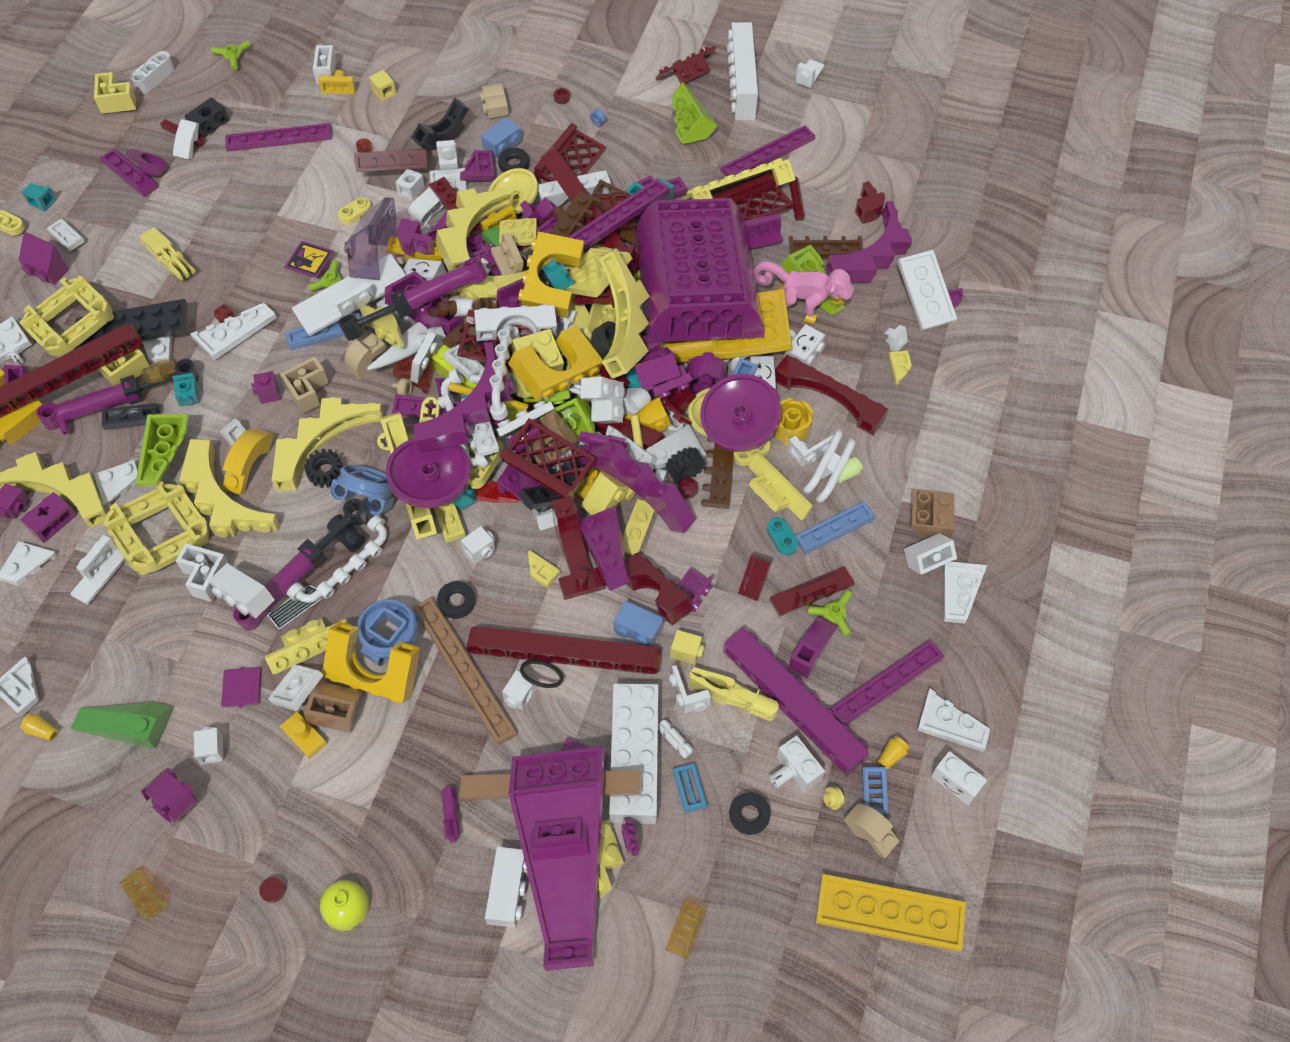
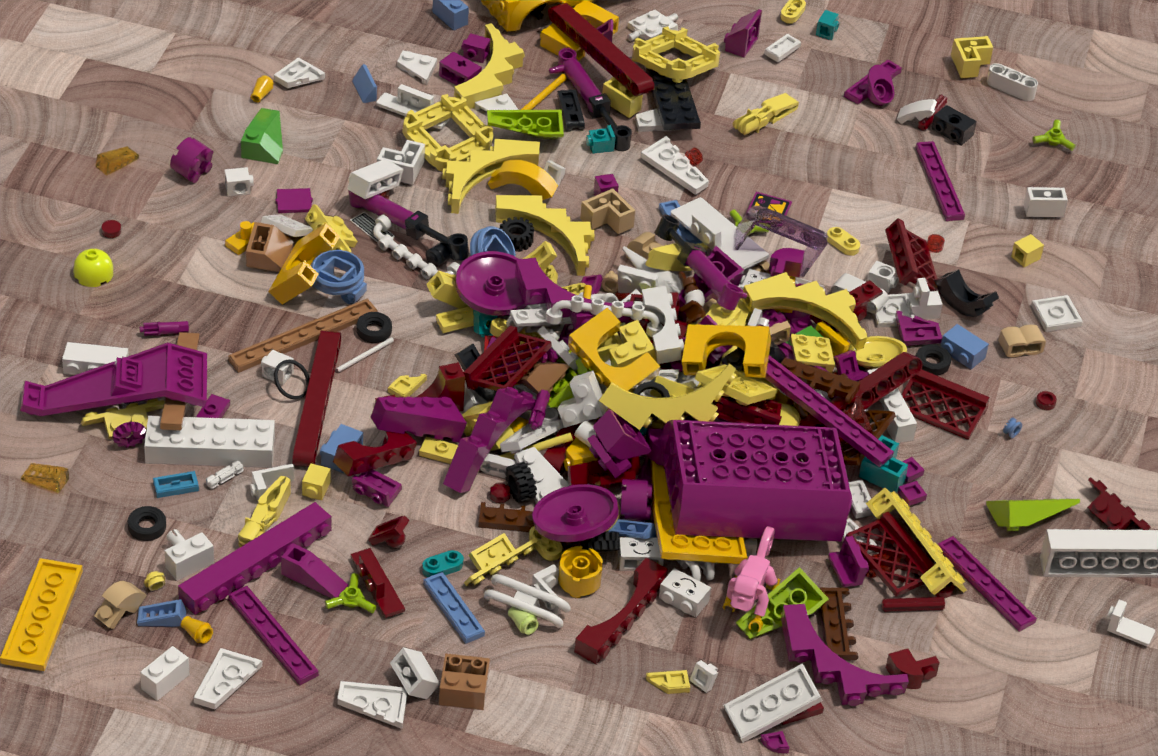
camera: 85 degrees right, 15 degrees down
clear yellow slope [142,359,177,383] -> none
yellow tile [318,70,356,94] -> none
white brick [461,526,495,564] -> none
teal brick [542,260,574,290] -> none
none -> white axle [336,337,394,373]
none -> medium blue slope [353,64,377,103]
none -> yellow bar [521,74,567,110]
none -> white tile [1031,295,1083,332]

